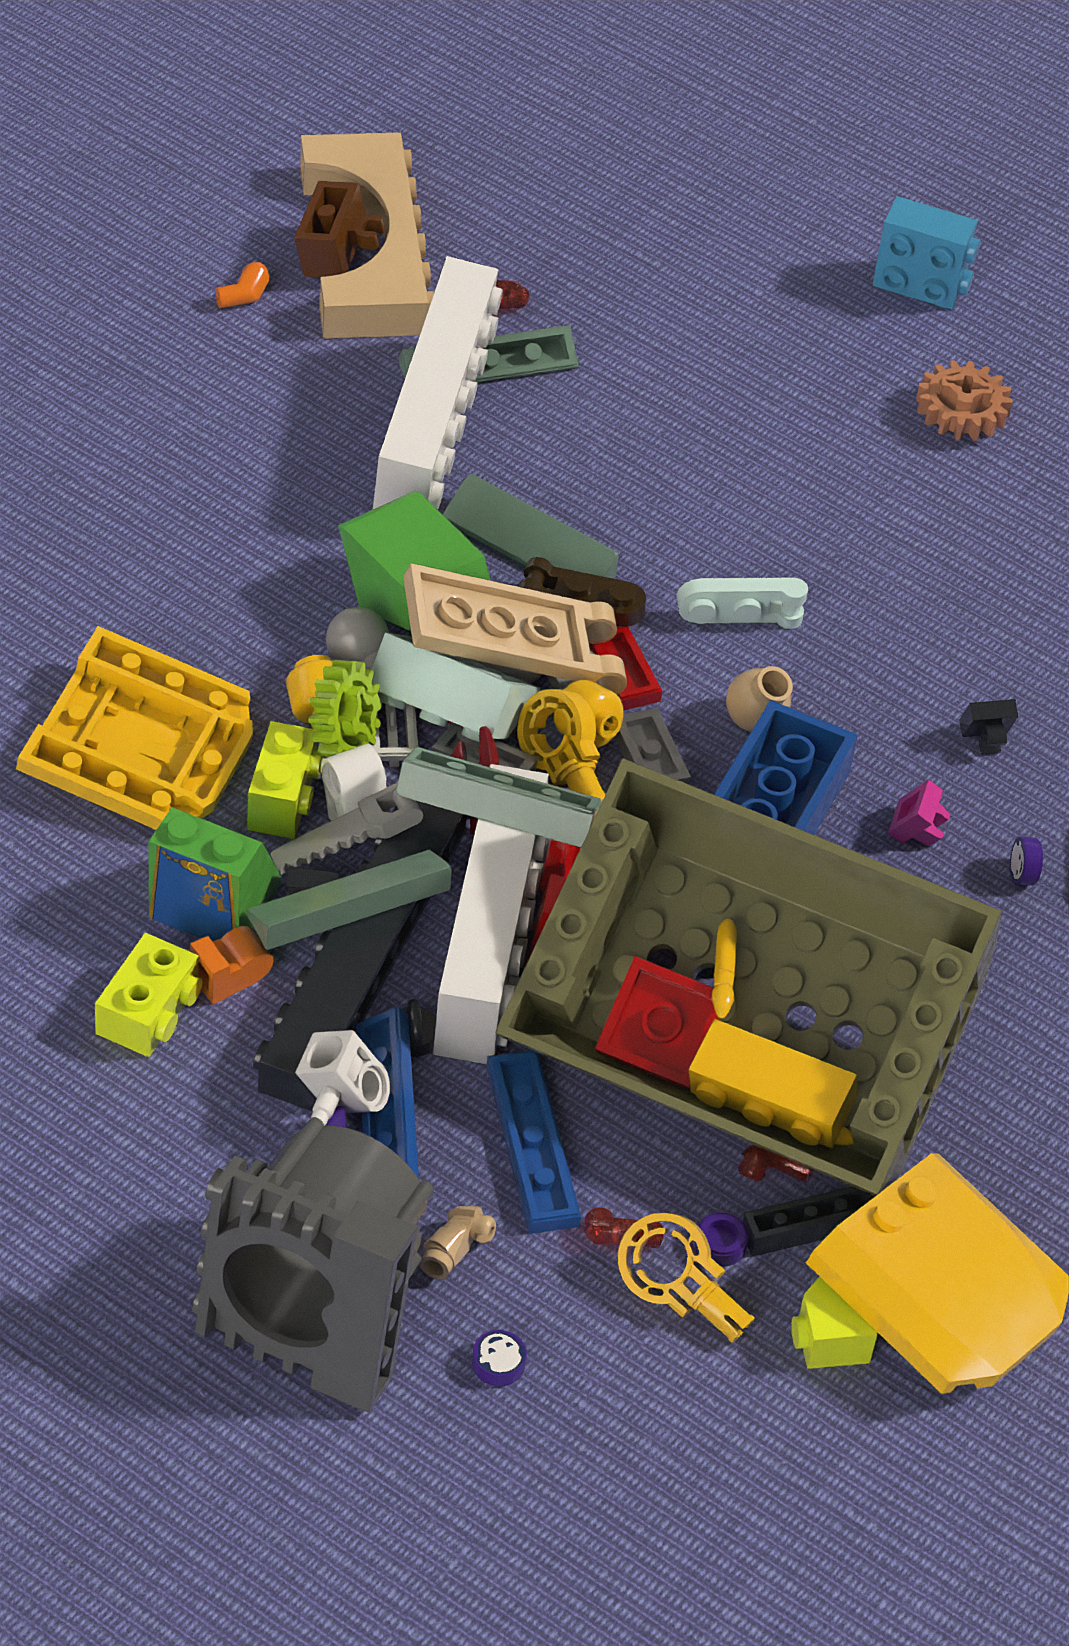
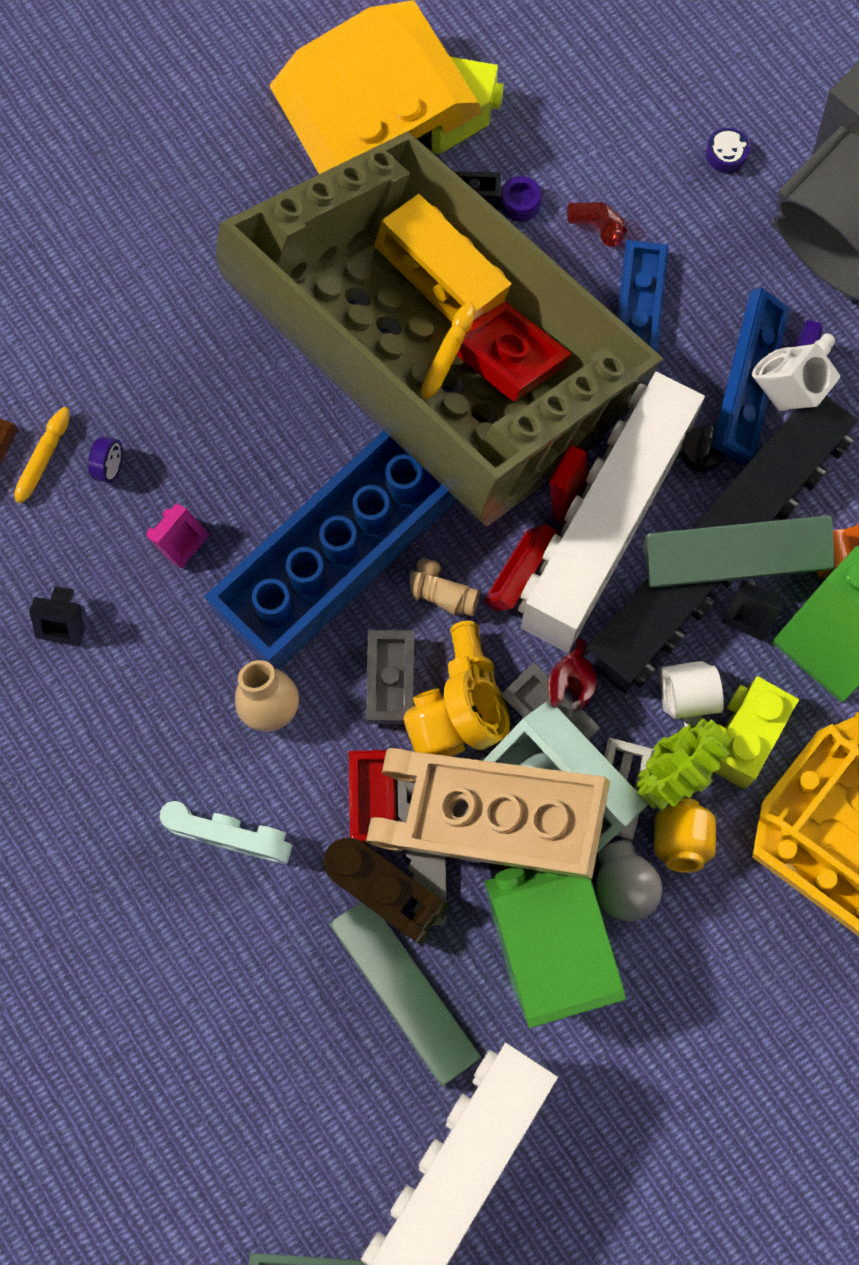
camera: 155 degrees left, 25 degrees up
light grey piece [271,782,423,875] -> none
sand green slope [396,747,602,847] -> none
tan arm [420,1206,496,1279] -> none
yellow pin [618,1213,755,1343] -> none

